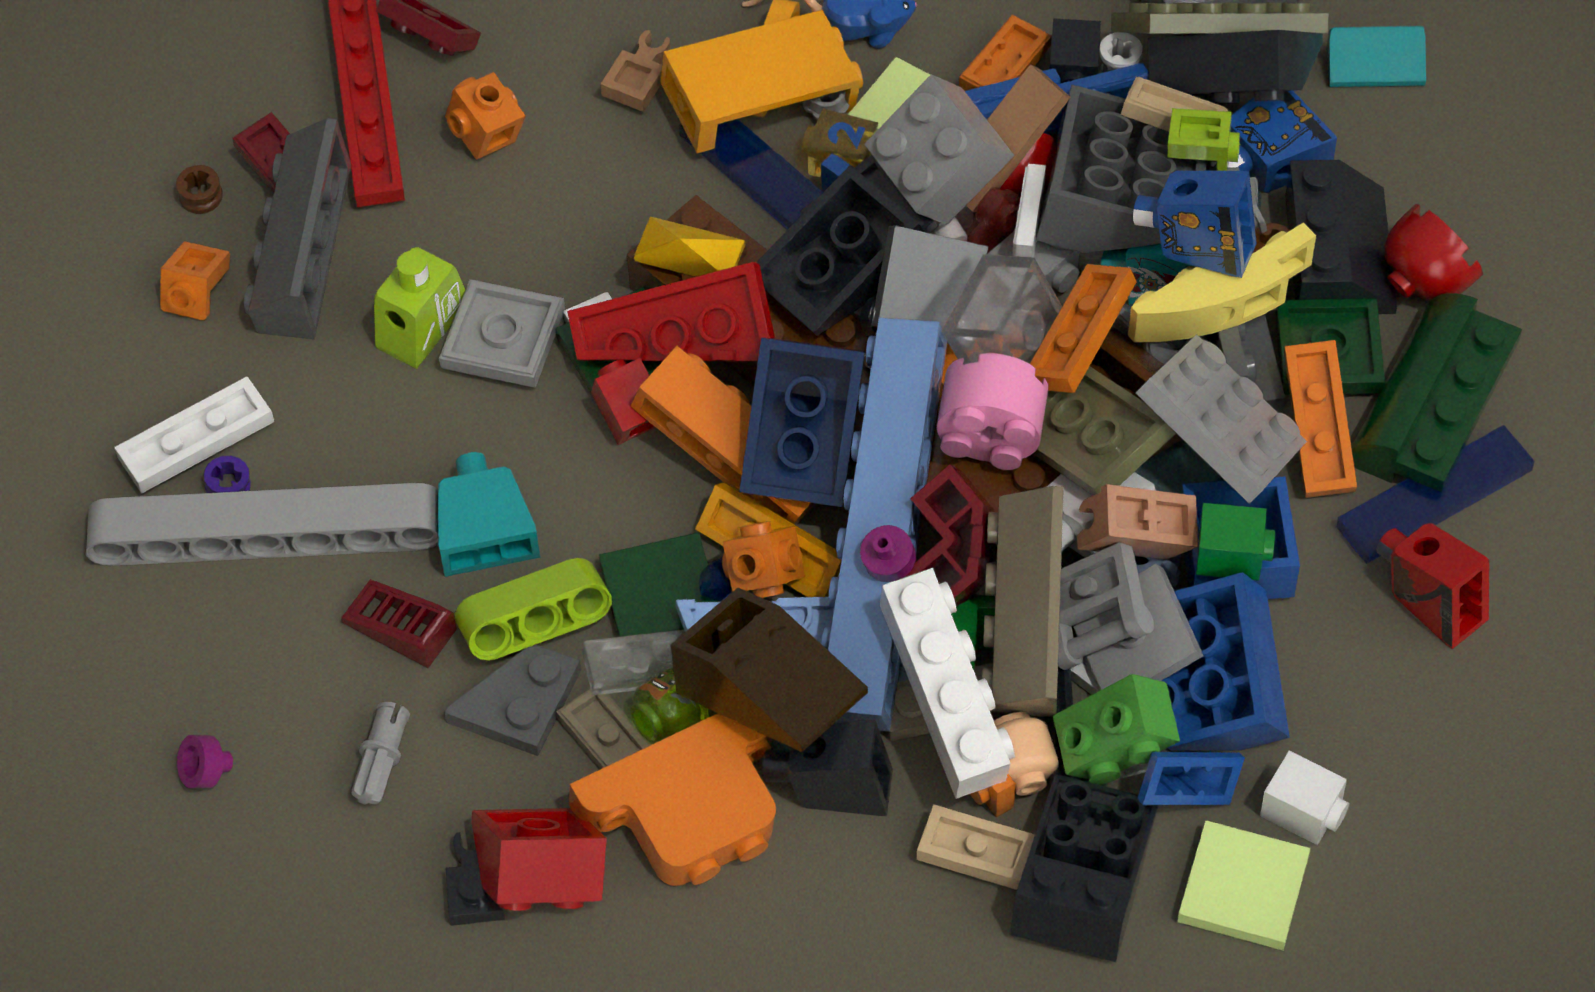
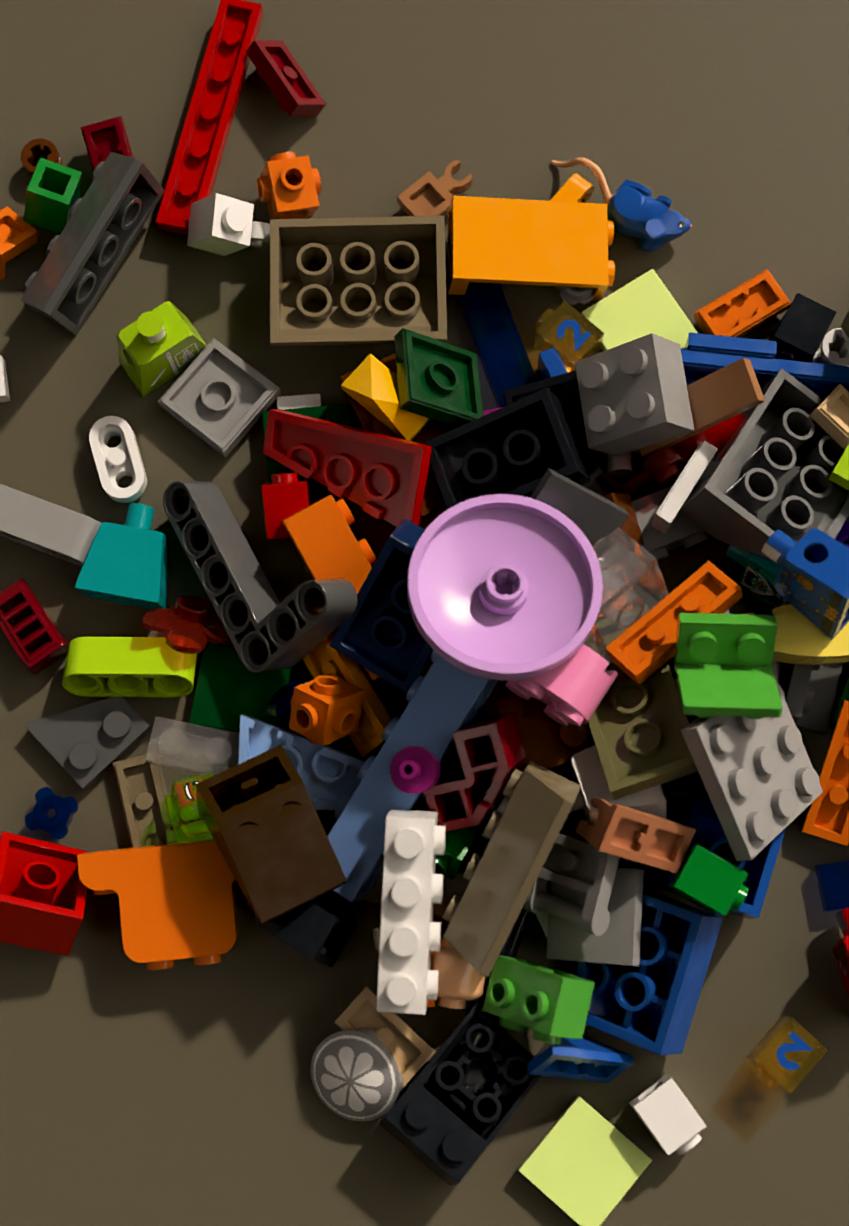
camera: 25 degrees right, 20 degrees up
none -> green brick [24,158,82,234]
none -> clear blue plate [25,787,78,840]
none -> white plate [89,416,147,503]
none -> clear red plate [141,596,231,654]
none -> dark grey beam [163,481,357,673]
none -> white brick [187,193,270,256]
none -> dark tan slope [270,216,447,346]
none -> dish [311,1027,403,1121]
none -> dark green tile [394,328,483,427]
none -> lavender dish [407,494,603,680]
none -> bright green bracket [673,613,783,719]
none -> clear yellow brick [746,1015,828,1094]

